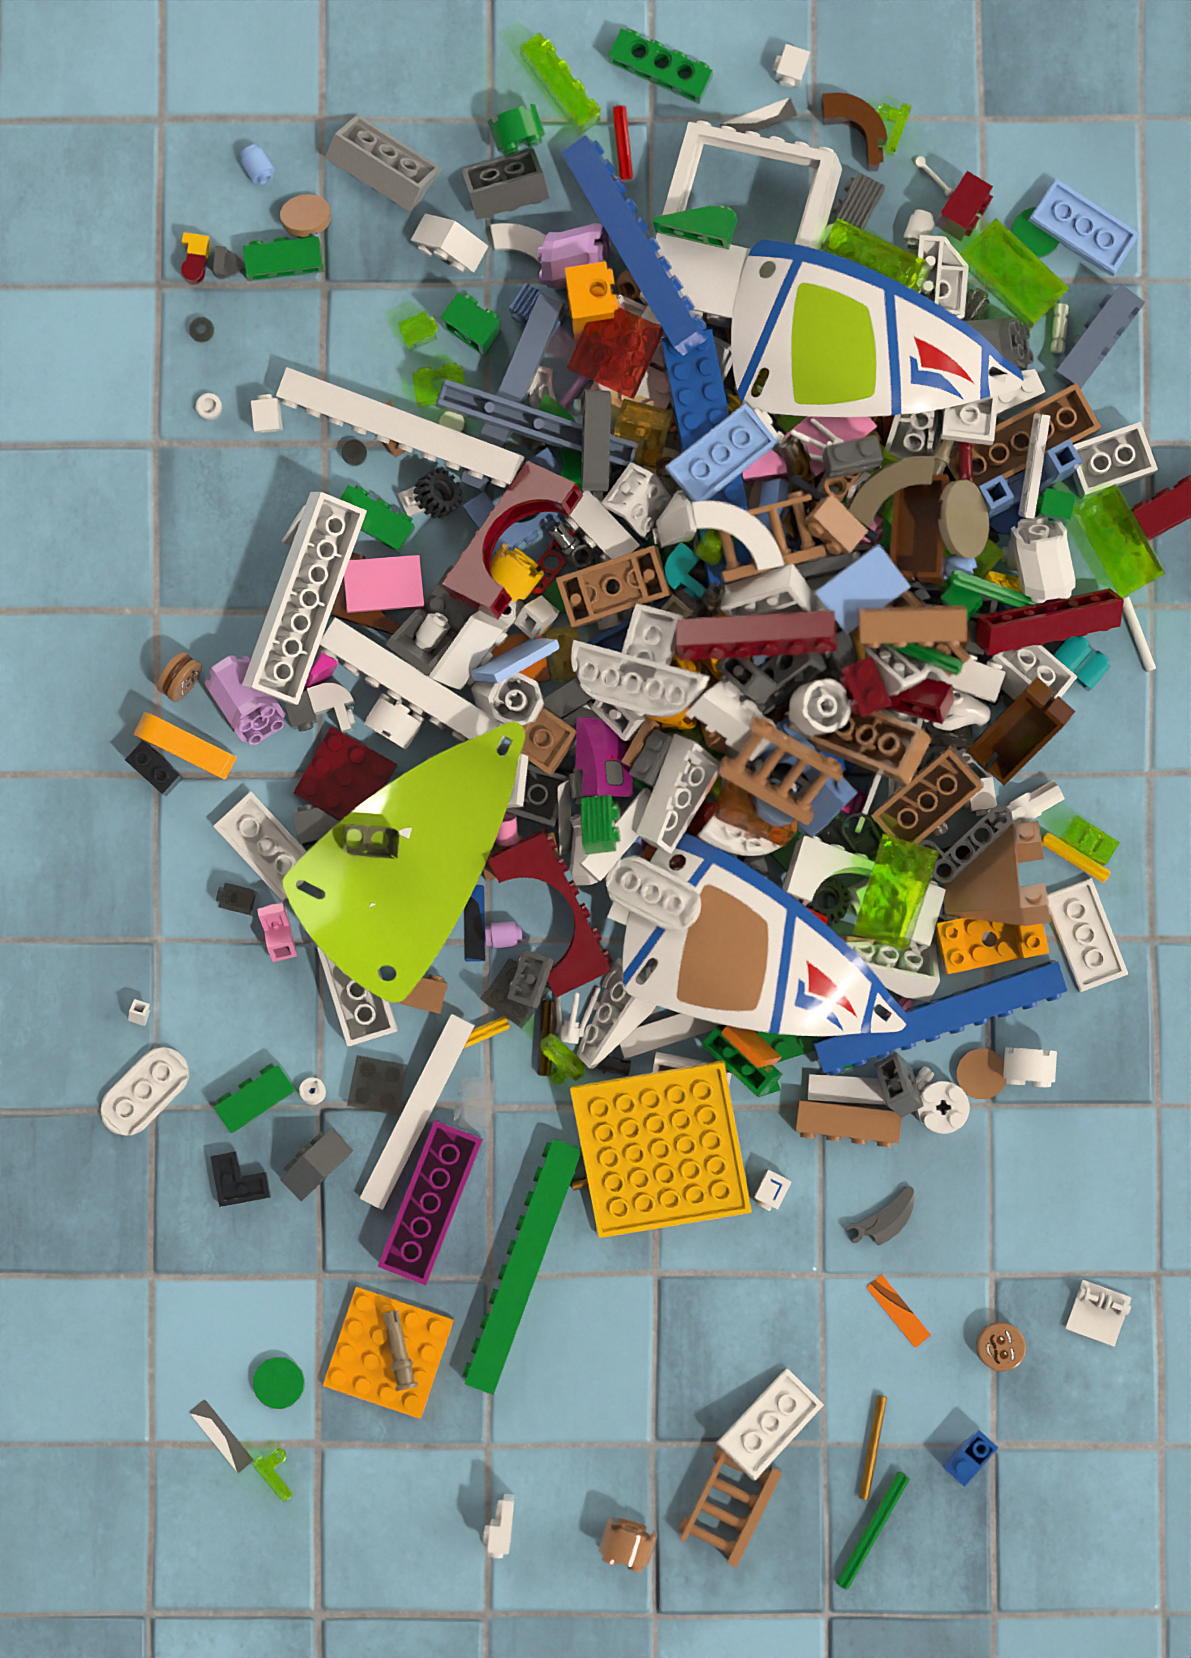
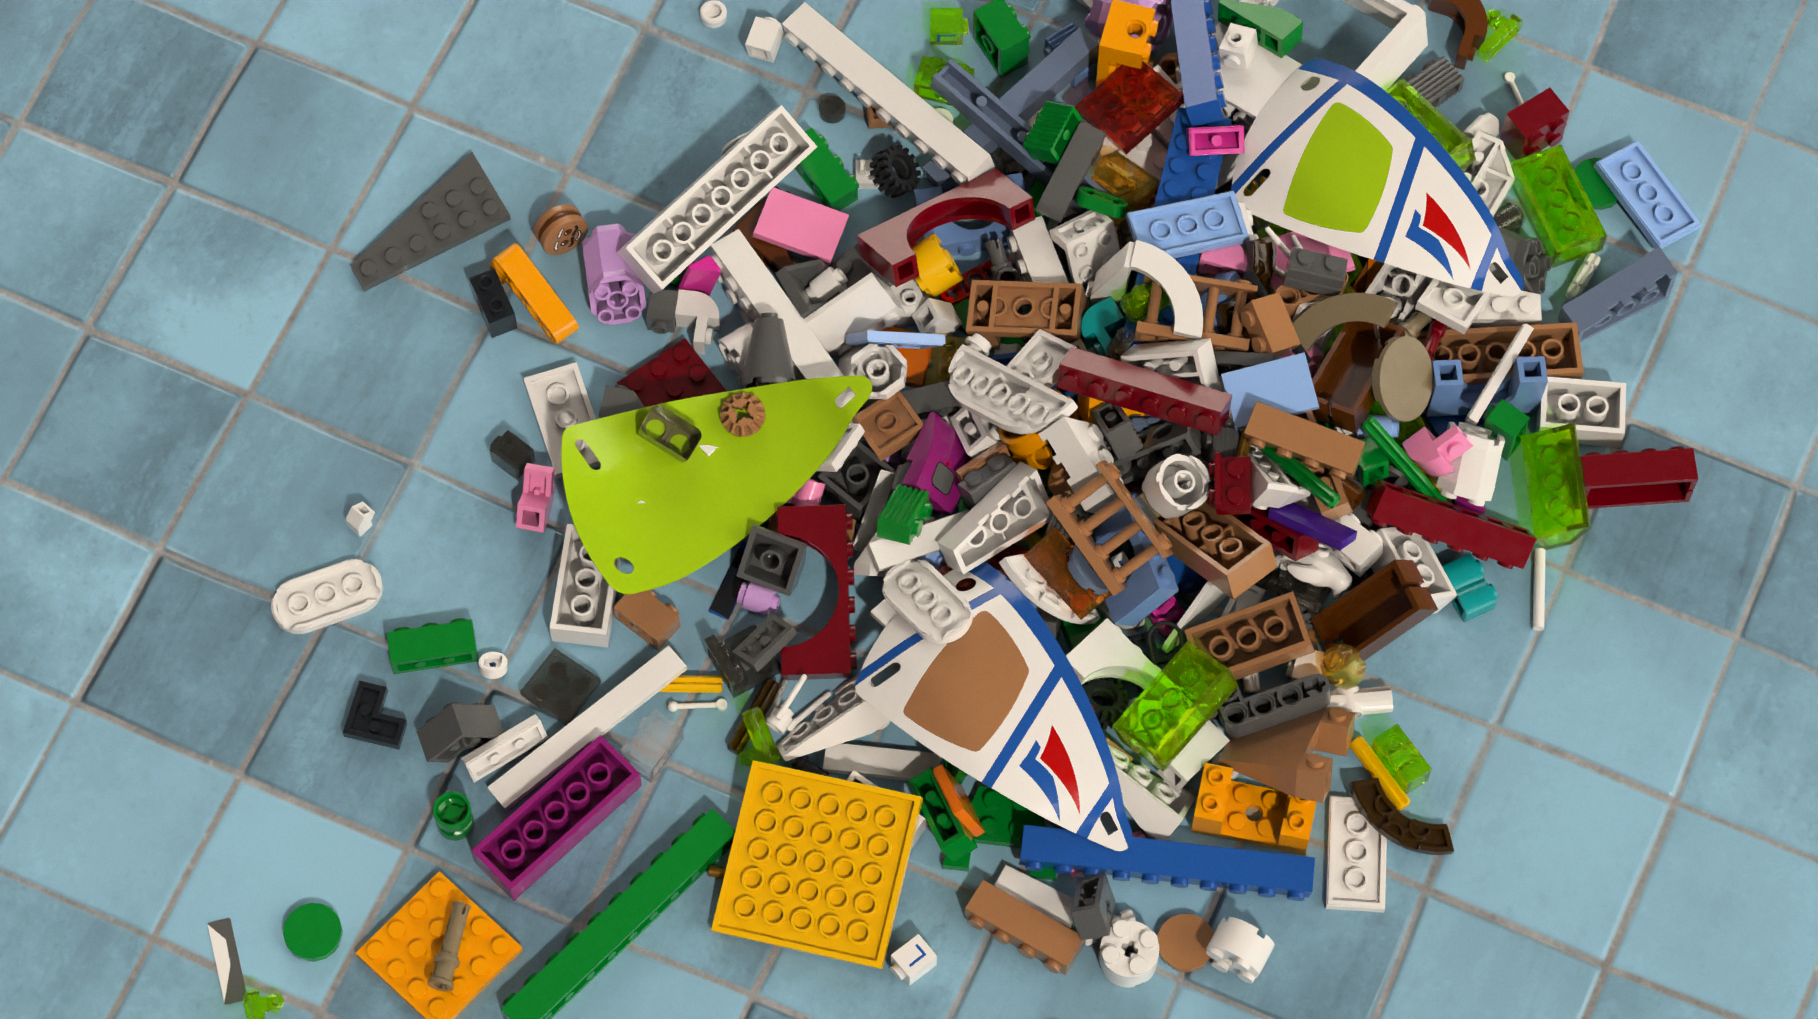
camera: 20 degrees right, 20 degrees down
none -> dark grey wing [351,152,511,292]
none -> green wheel [433,791,475,841]
none -> white tile [461,714,548,783]
none -> white hinge [667,698,727,712]
none -> medium nougat gear [720,391,766,437]
none -> dark grey slope [736,524,807,596]
none -> dark grey cone [740,313,796,388]
none -> white plate [965,333,992,357]
none -> green brick [1023,101,1082,165]
none -> green beam [1074,186,1128,219]
none -> dark pink slope [1186,125,1245,156]
none -> white brick [1219,23,1258,71]
none -> dark purple tile [1268,502,1357,551]
none -> clear yellow hair [1320,643,1366,690]
none -> dark brown tile [1349,778,1454,855]
none -> bright pink brick [1402,424,1473,476]

